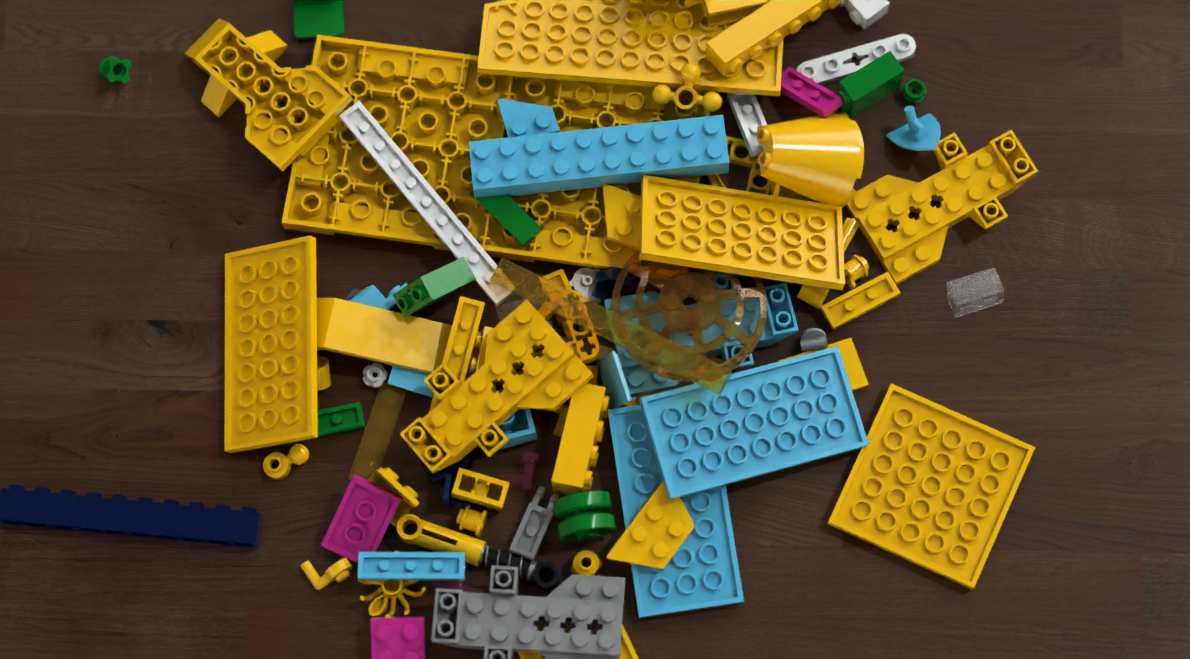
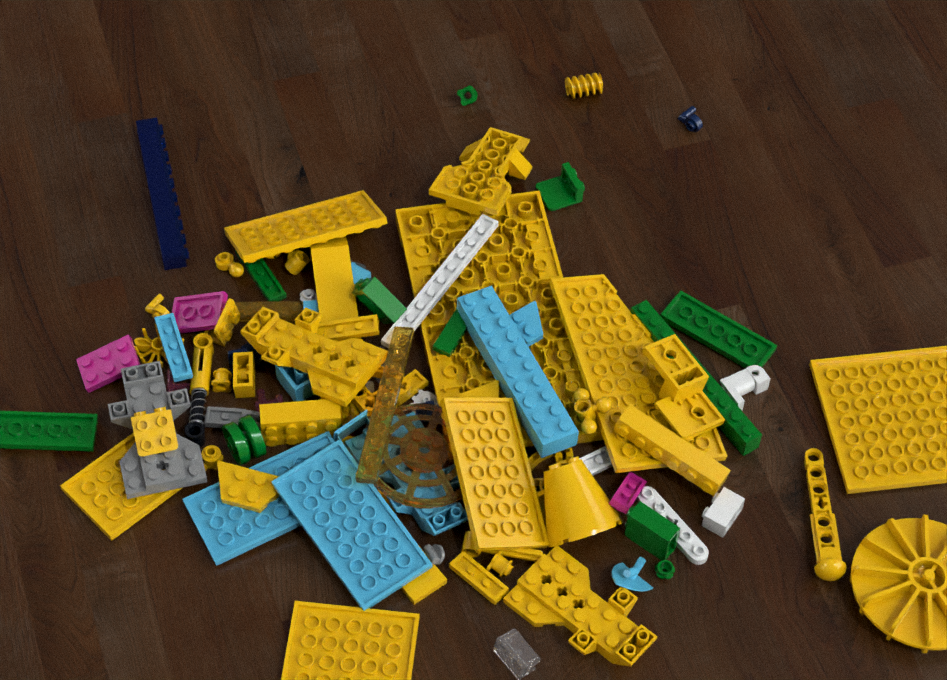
camera: 65 degrees right, 20 degrees down
none -> yellow bracket [130,407,178,457]

